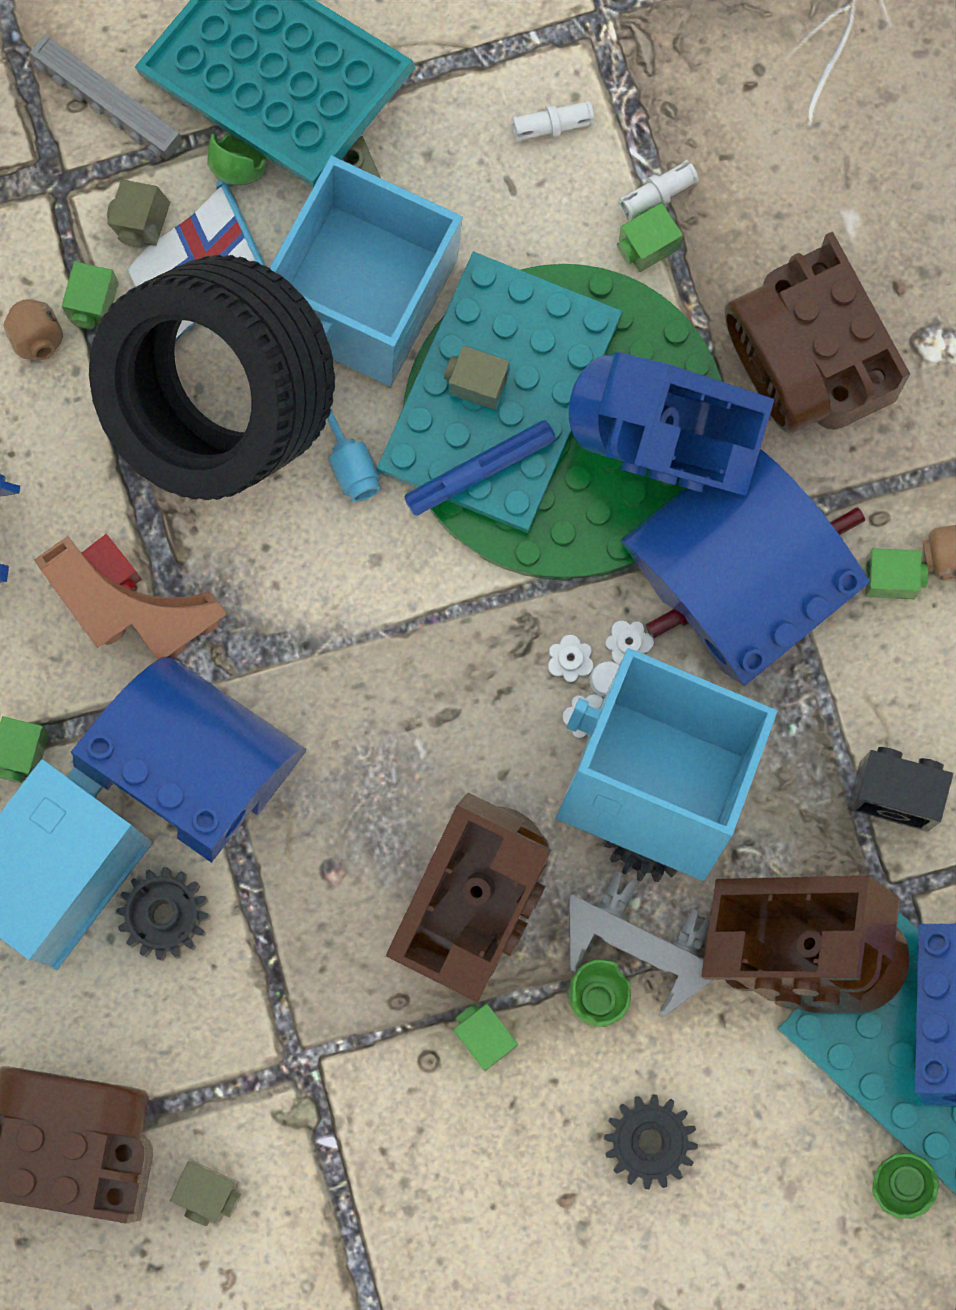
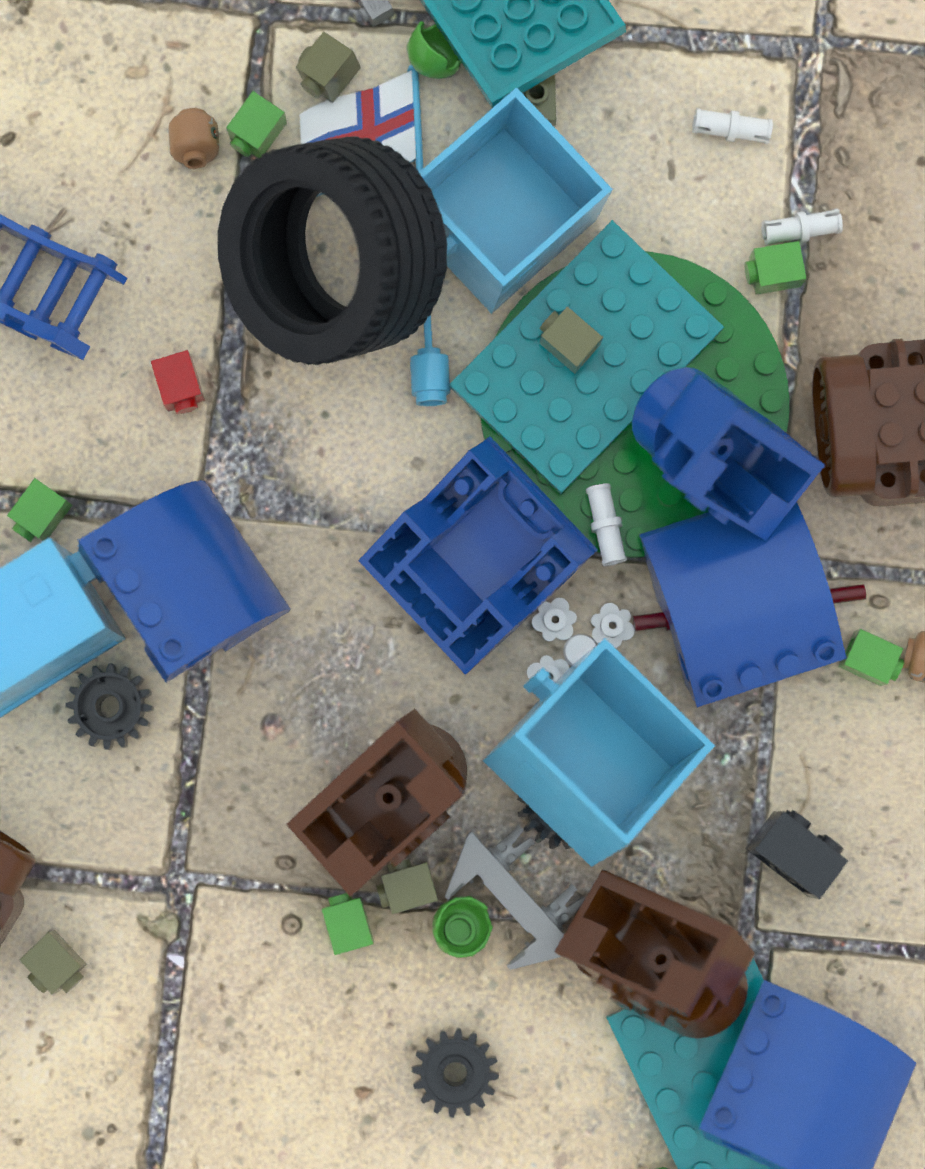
camera: 15 degrees right, 5 degrees up
nougat arch [34,536,227,660] -> none
blue axle [404,420,555,516] -> none
none -> blue slope [358,437,598,675]
none -> olive brick [376,859,438,914]
none -> white pin [586,484,627,566]

